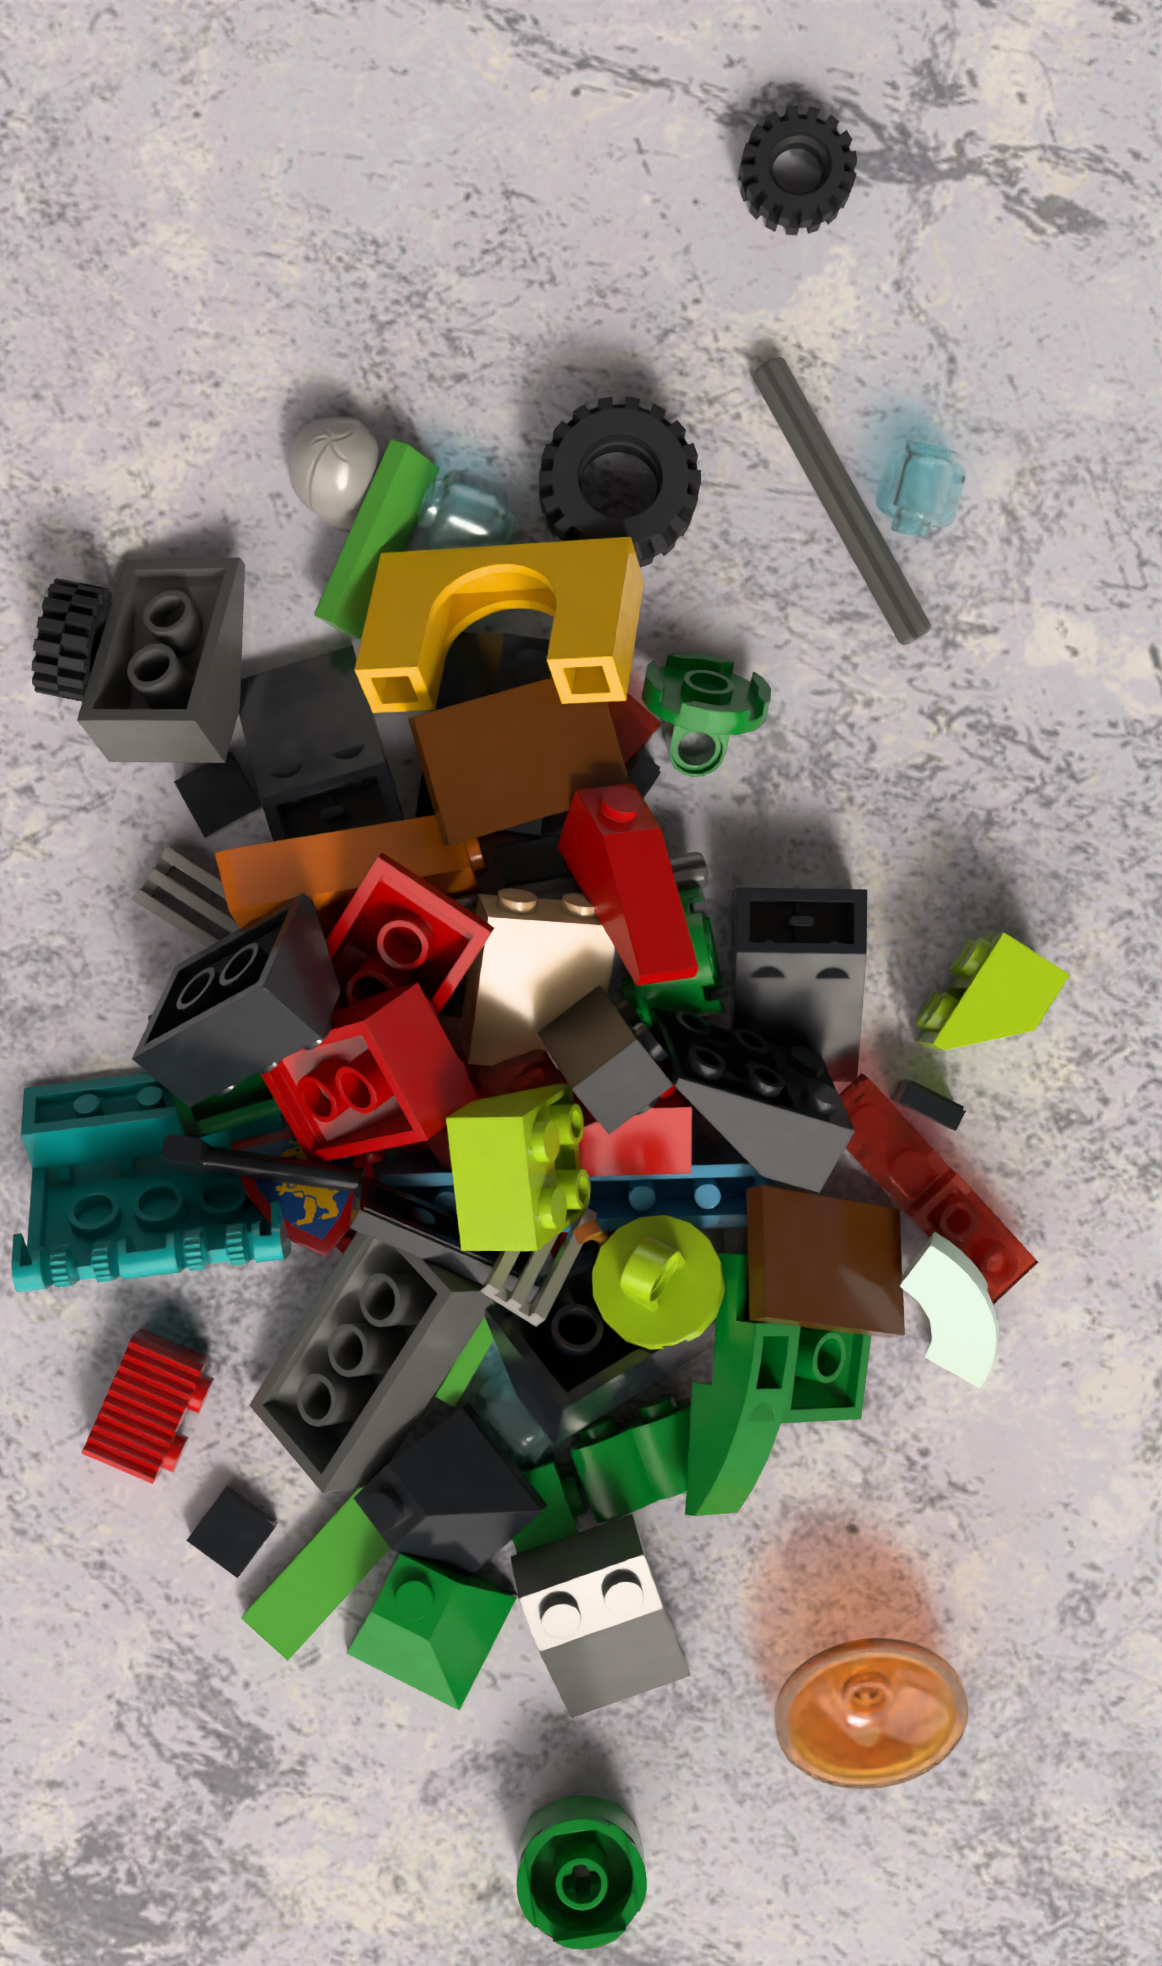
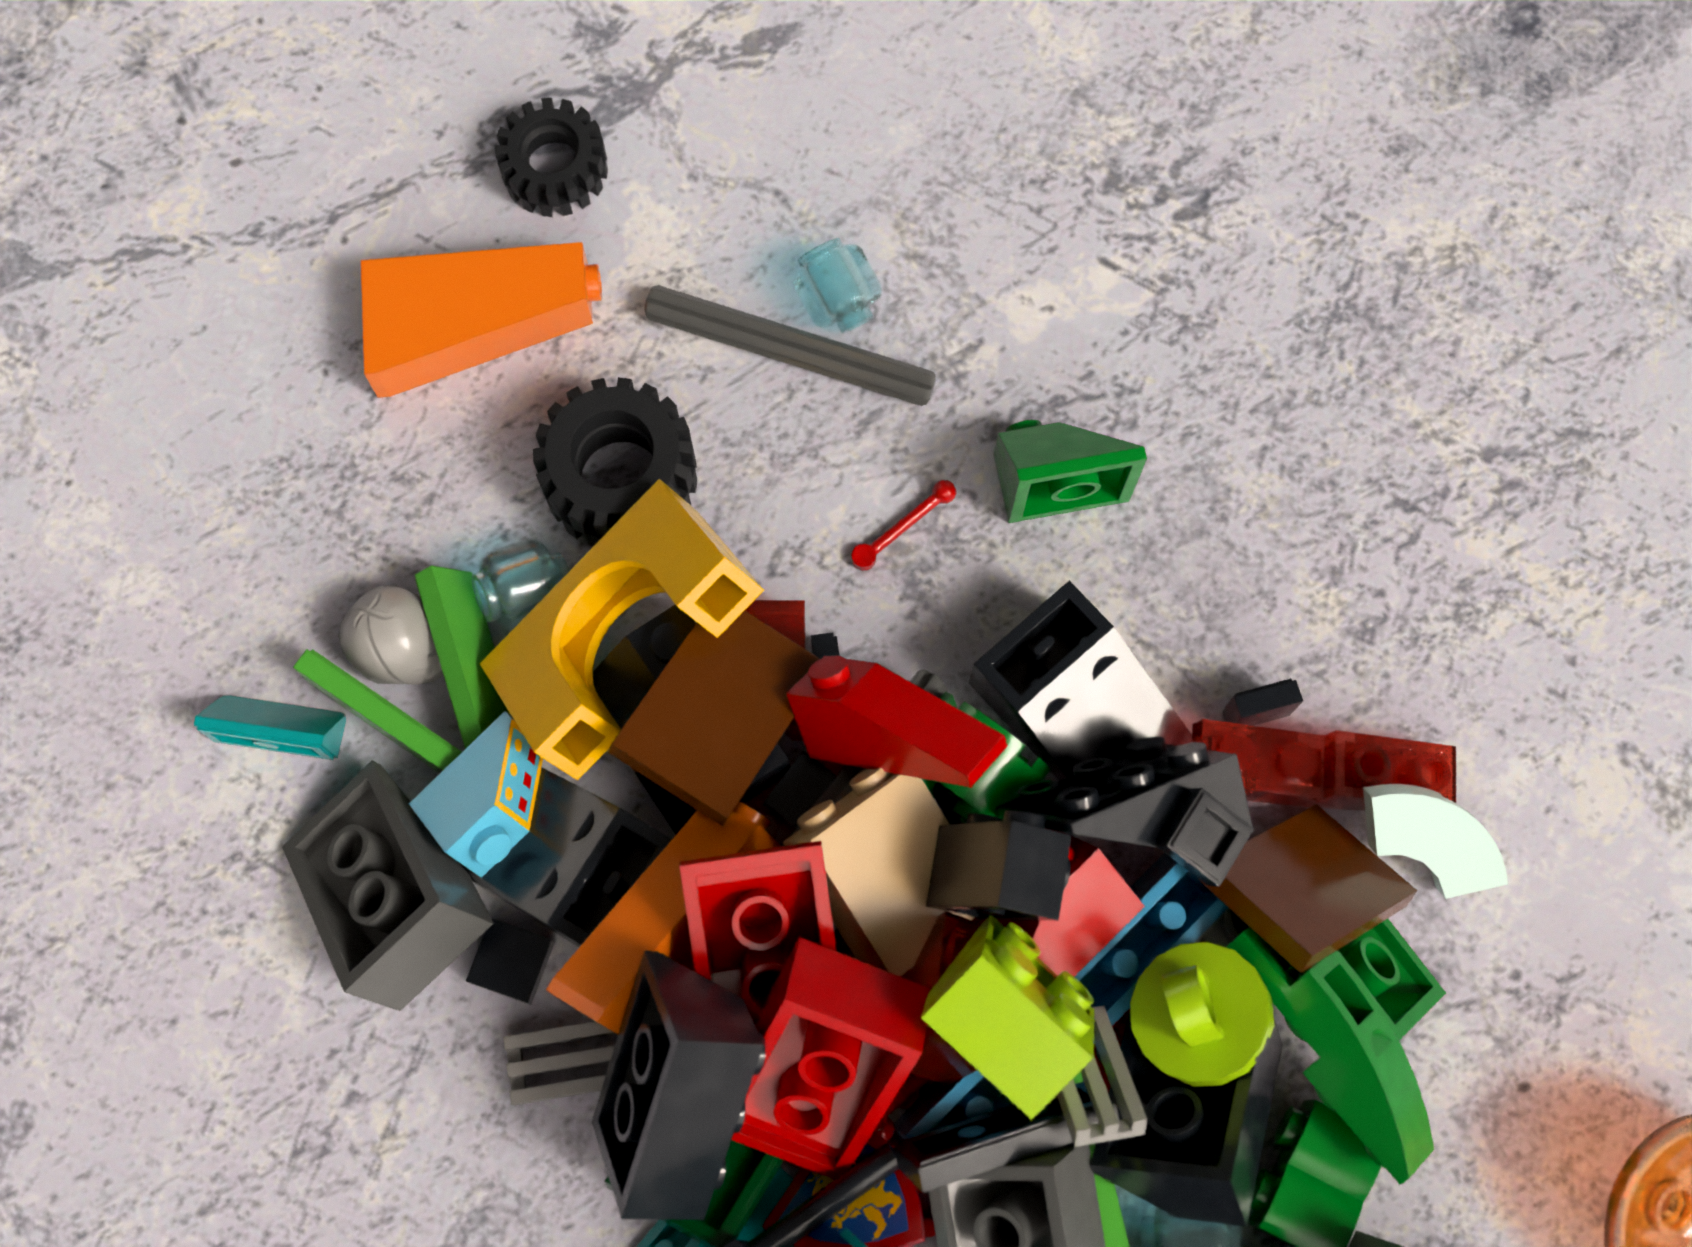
camera: 45 degrees left, 15 degrees down
black tyre [31,578,113,702] -> none
dark orange hinge [573,1219,615,1248] -> none
green tile [641,653,771,777] -> none
lime slope [915,932,1070,1051] -> none
none -> teal slope [194,695,346,760]
none -> bright green tile [293,649,462,773]
none -> orange slope [361,242,602,398]
none -> medium azure slope [409,711,543,878]
none -> red hinge [851,480,957,571]
none -> green slope [994,420,1147,523]
none -> black tile [1156,788,1254,886]

